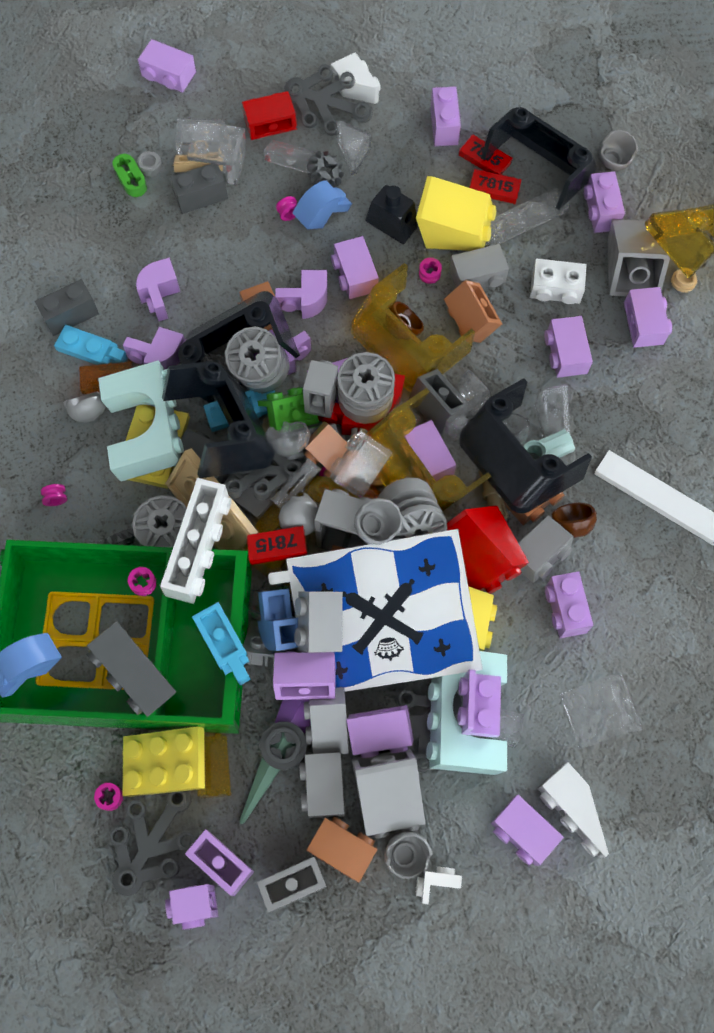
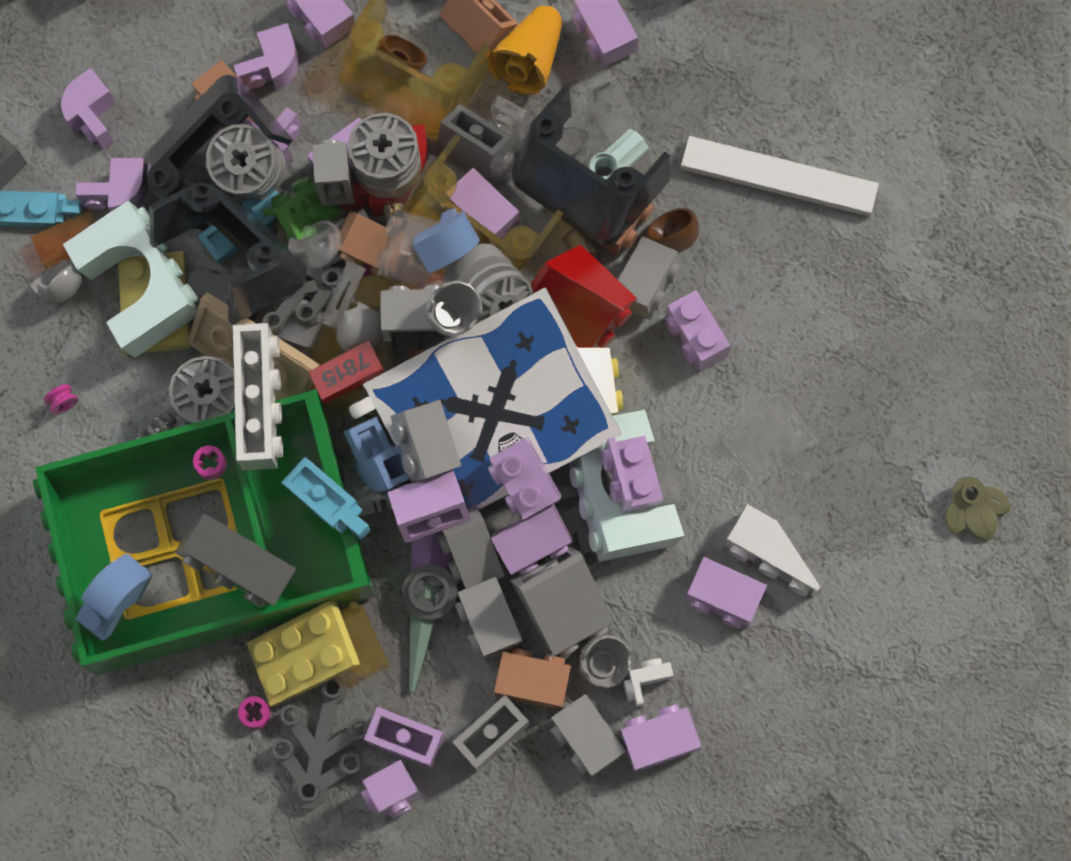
camera: 15 degrees left, 5 degrees up
none -> medium blue brick [413,207,480,274]
none -> light orange cone [487,6,563,95]
none -> lavender brick [488,437,562,520]
none -> light grey brick [550,694,626,779]
none -> lavender brick [620,704,702,773]

